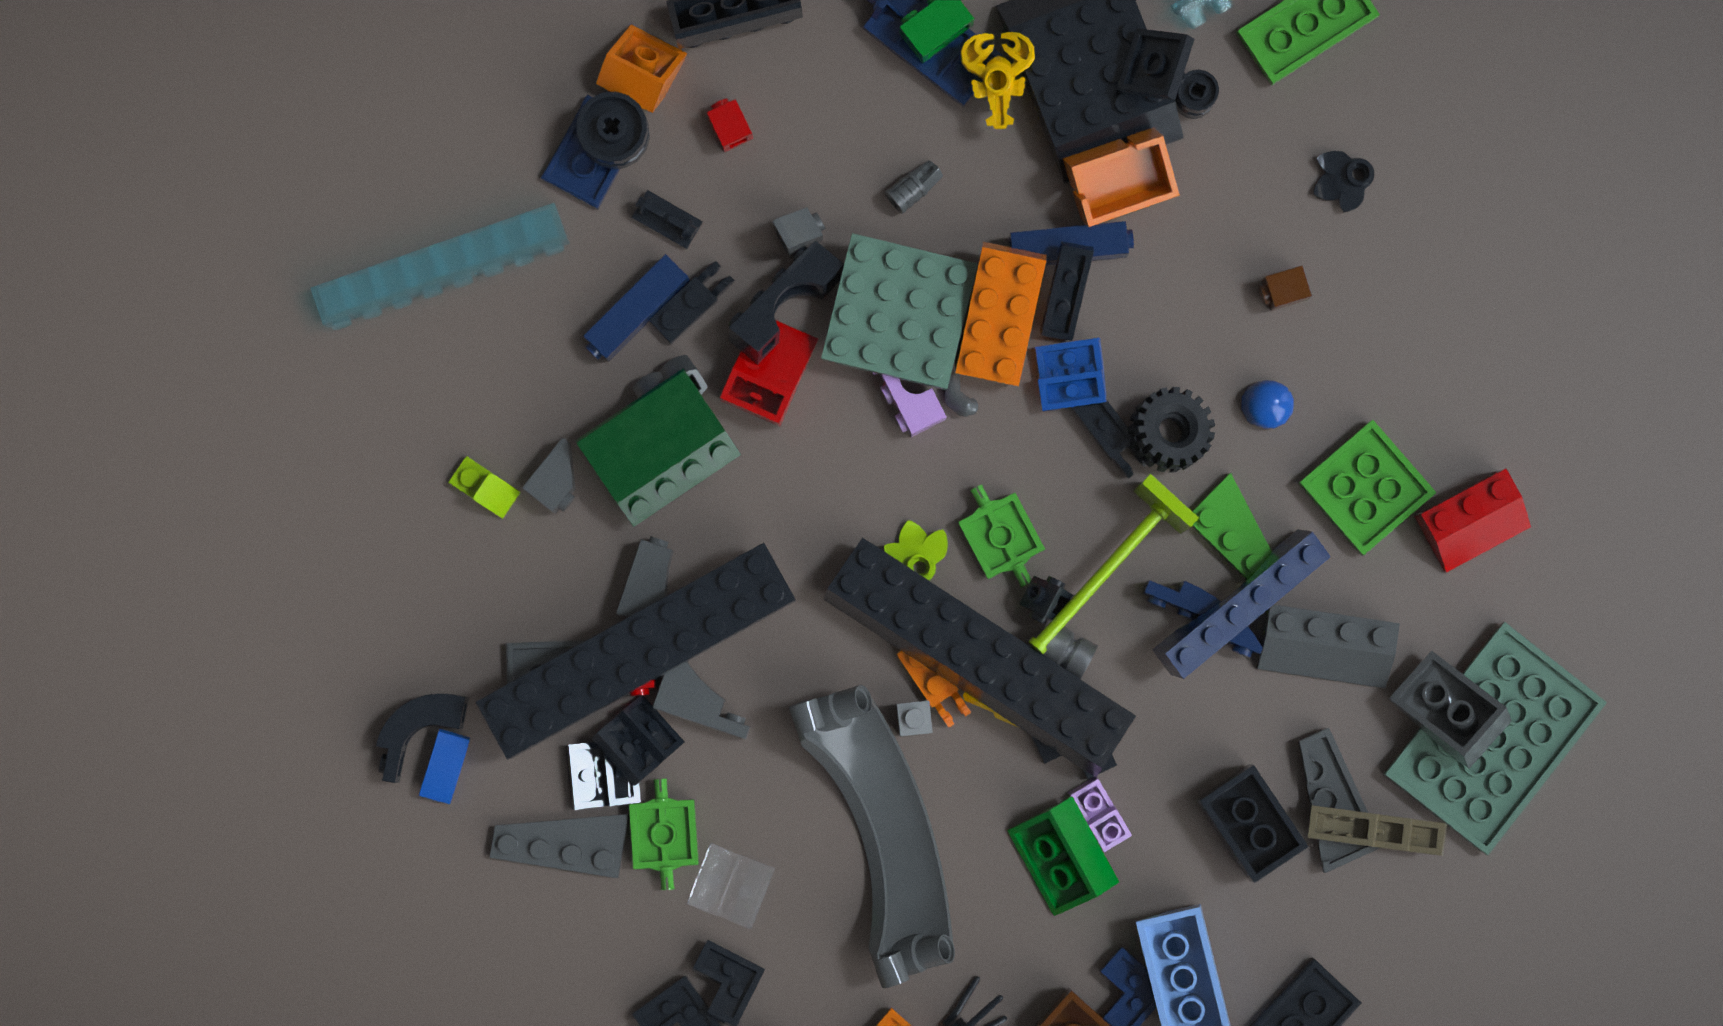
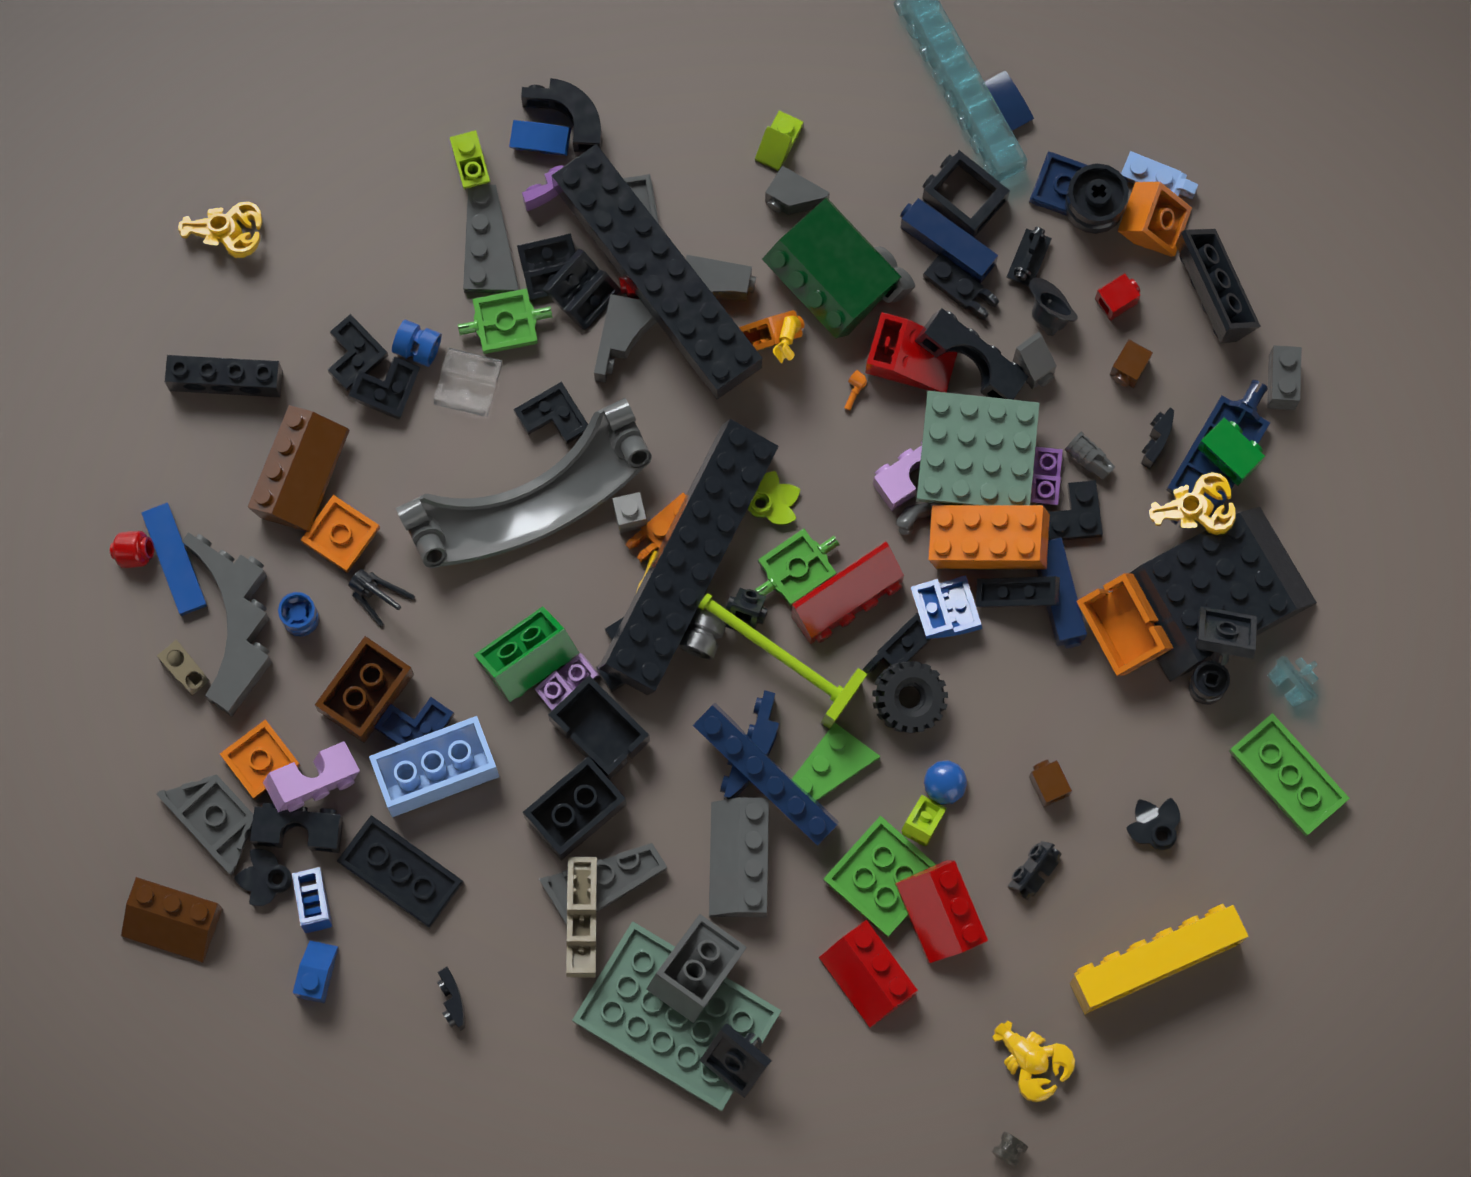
camera: 80 degrees right, 10 degrees down
none -> blue wheel [392,319,442,367]
none -> black slope [437,967,465,1031]
none -> lime slope [450,130,490,189]
none -> black plate [513,381,588,444]
none -> medium lavender slope [522,165,564,211]
none -> black piece [548,675,650,780]
none -> black tile [699,1023,772,1098]
none -> torso [739,310,805,363]
none -> red slope [791,541,904,644]
none -> orange hand [844,370,867,411]
none -> red slope [895,860,988,963]
none -> lime slope [901,795,947,846]
none -> black window [922,150,1010,238]
none -> dark blue slope [981,71,1034,132]
none -> yellow animal [992,1020,1075,1102]
none -> clear smoke wheel [992,1132,1028,1167]
none -> black hinge [1008,841,1062,900]
none -> black piece [1029,278,1078,336]
none -> medium lavender slope [1030,447,1063,505]
none -> black plate [1048,480,1103,541]
none -> yellow brick [1070,903,1249,1015]
none -> reddish brown brick [1110,339,1153,388]
none -> light blue hinge [1121,151,1198,199]
none -> black slope [1141,408,1174,470]

